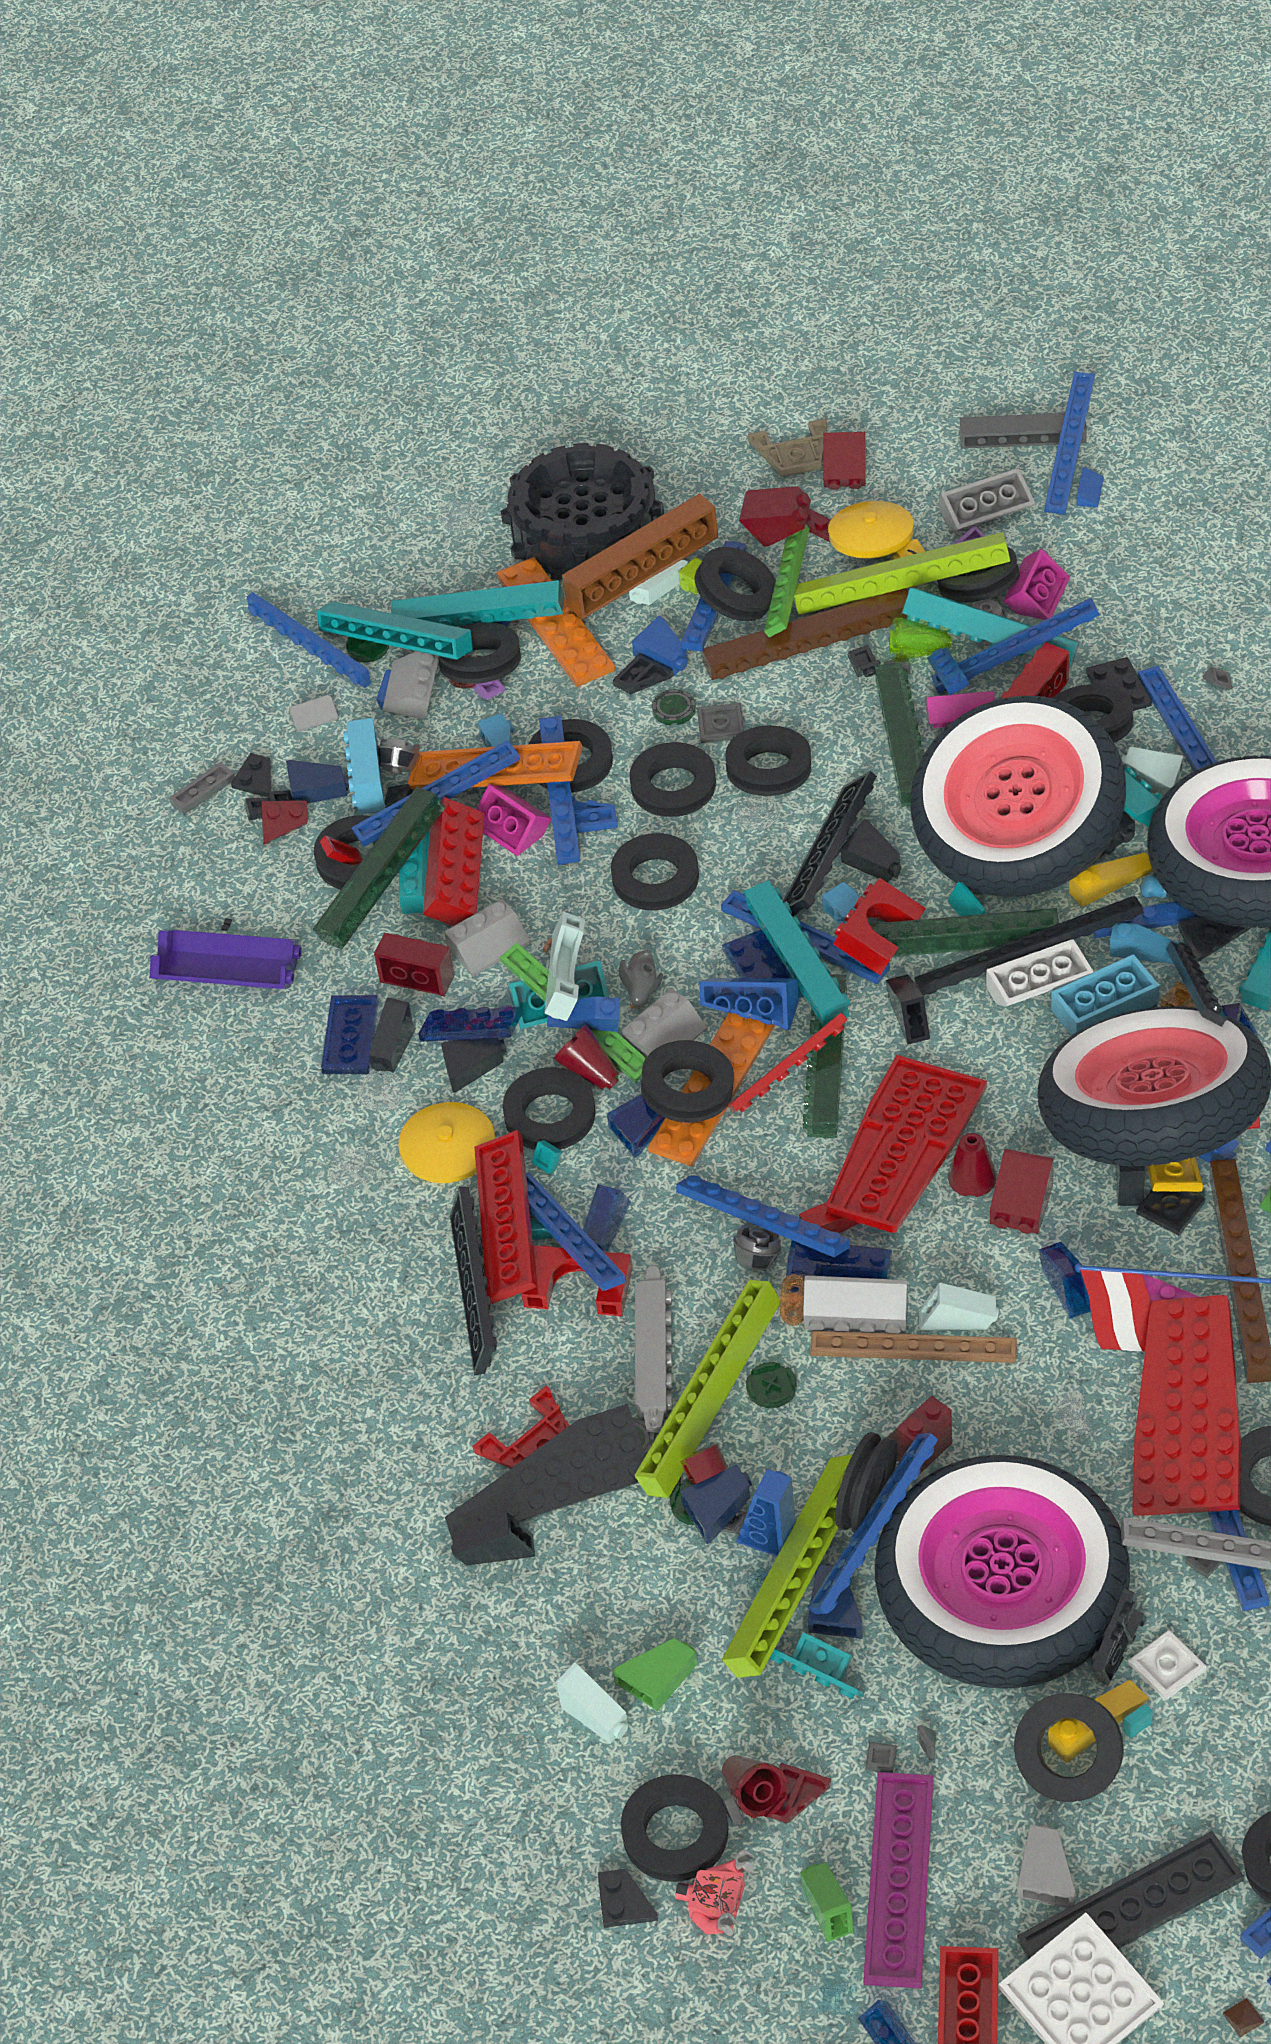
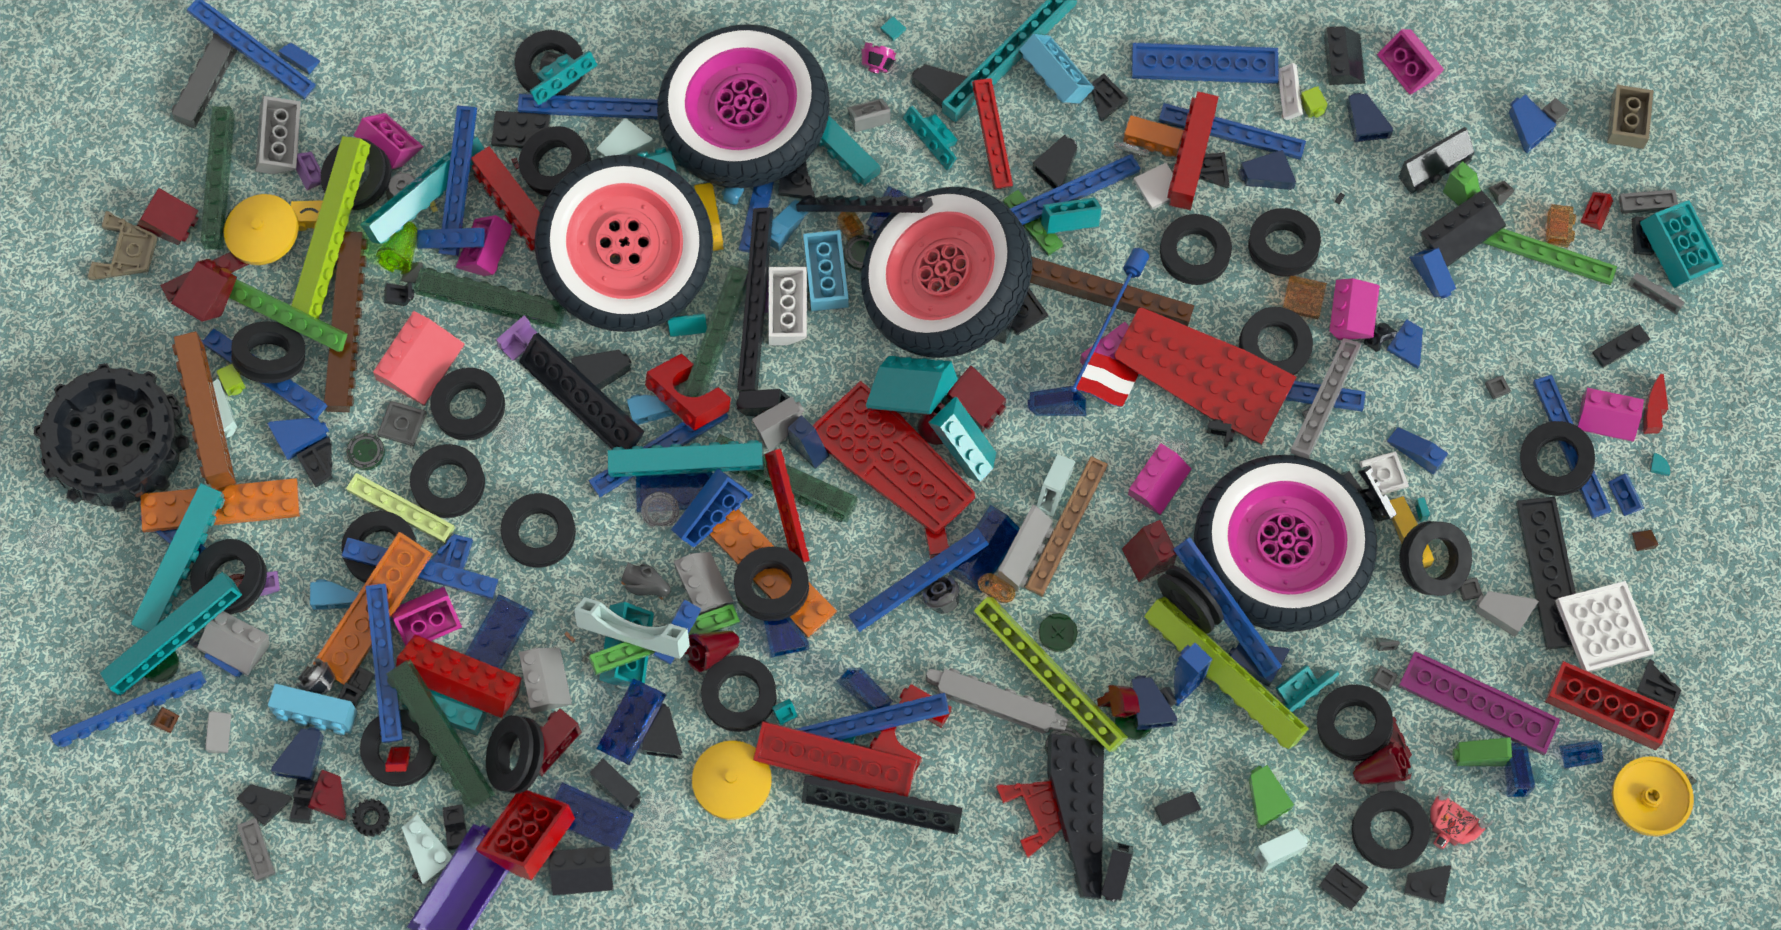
camera: 75 degrees left, 20 degrees up
none -> reddish brown slope [150,707,179,734]
none -> clear green brick [200,106,235,250]
none -> yellowish green plate [346,473,455,544]
none -> black tyre [352,798,390,837]
none -> coral slope [373,311,465,406]
none -> light aqua wing [402,815,452,886]
none -> black slope [443,804,467,850]
none -> clear blue plate [465,594,534,670]
none -> red slope [476,790,575,881]
none -> black tyre [485,715,544,793]
none -> medium lavender panel [496,316,537,361]
none -> black tyre [514,30,584,96]
none -> teal bracket [530,51,597,105]
none -> black slope [549,846,613,896]
none -> clear tile [641,491,679,530]
none -> light grey slope [752,397,804,452]
none -> dark blue slope [788,415,829,469]
none -> teal slope [866,356,958,414]
none -> teal slope [928,397,996,482]
none -> dark pink slope [1128,443,1192,515]
none -> black slope [1154,791,1201,826]
none -> black bracket [1206,419,1234,447]
none -> black tyre [1317,684,1393,761]
none -> black plate [1318,863,1369,911]
none -> blue slope [1387,427,1448,475]
none -> dark grey tile [1459,577,1483,601]
none -> clear blue slope [1505,743,1535,797]

